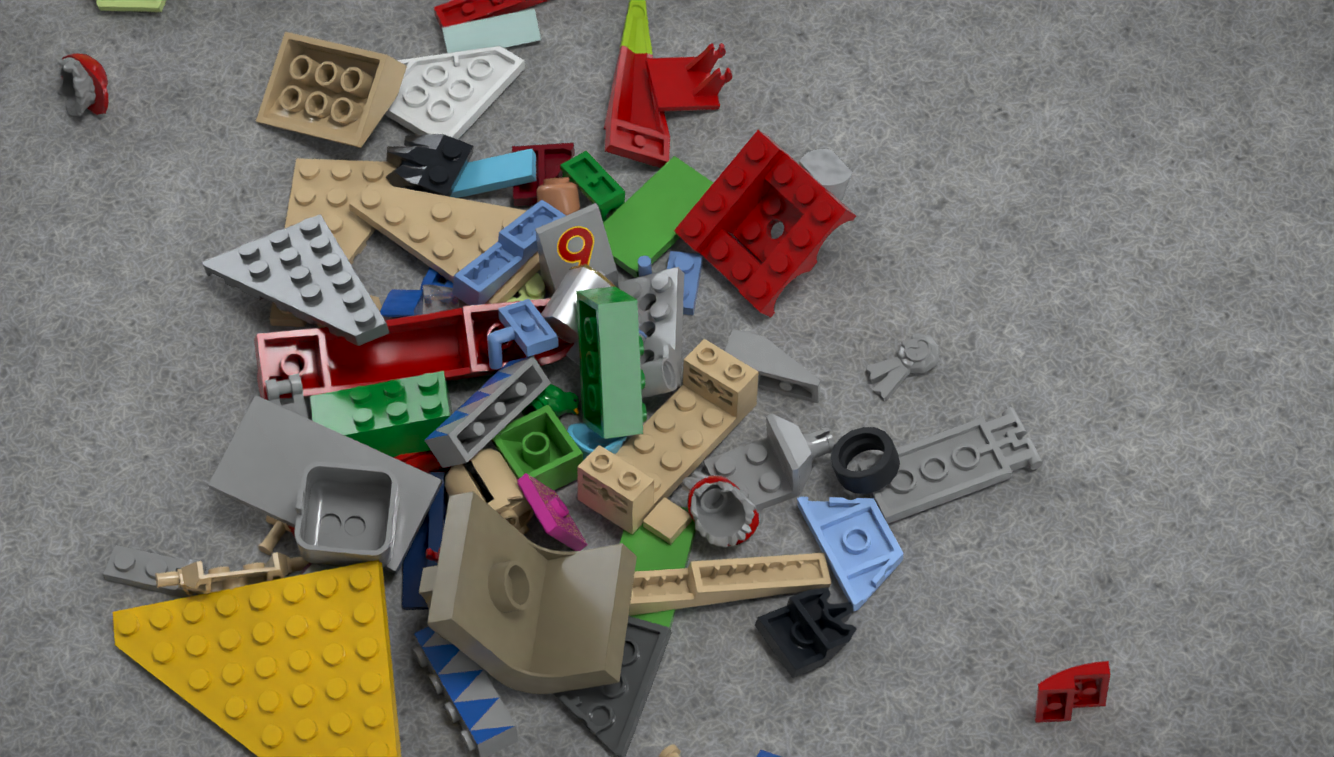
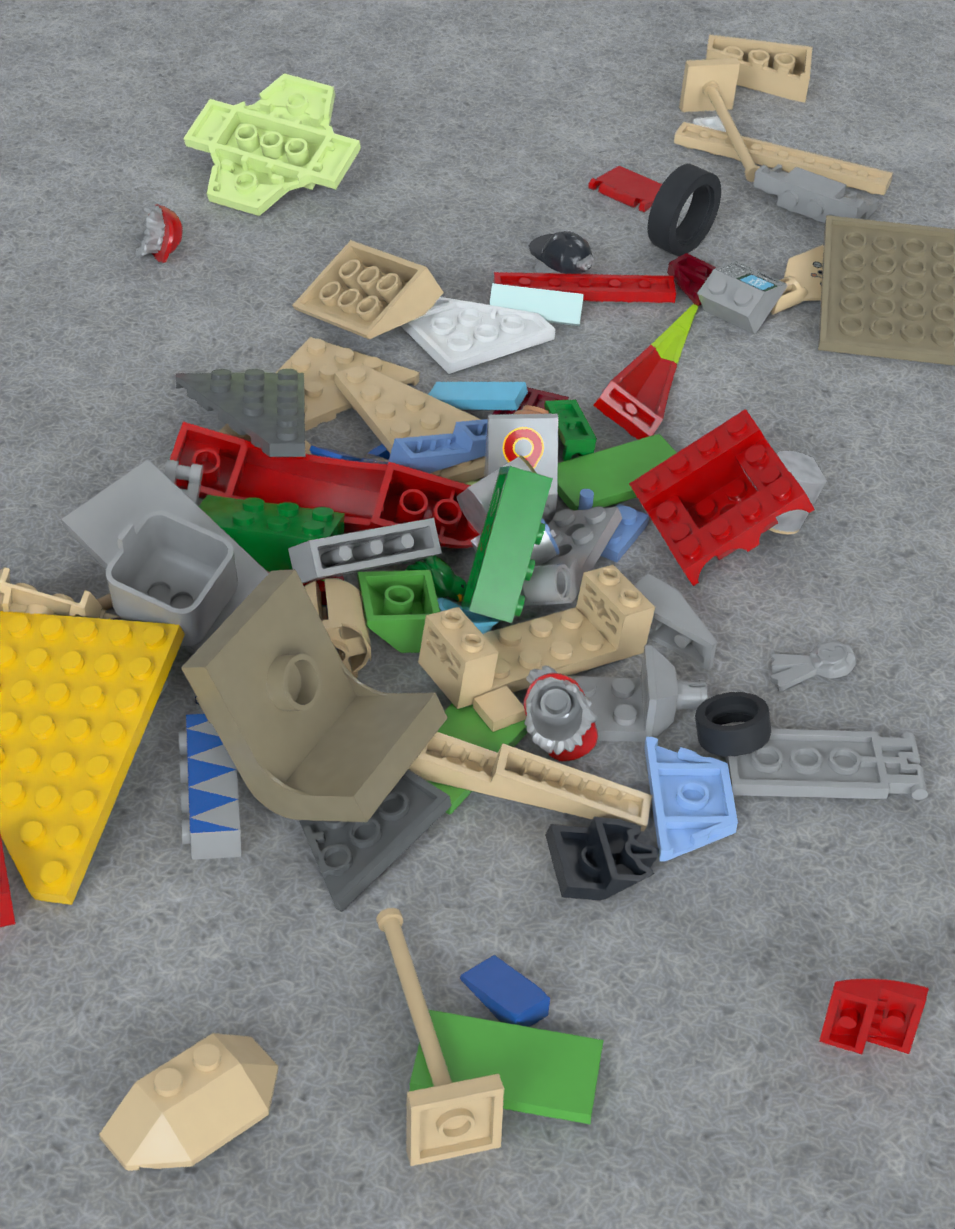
camera: 15 degrees right, 15 degrees down
black plate [386,134,474,197] -> none
medium blue plate [487,299,558,369] -> none
dark pink plate [517,473,588,551] -> none
red plate [645,43,733,112] -> none

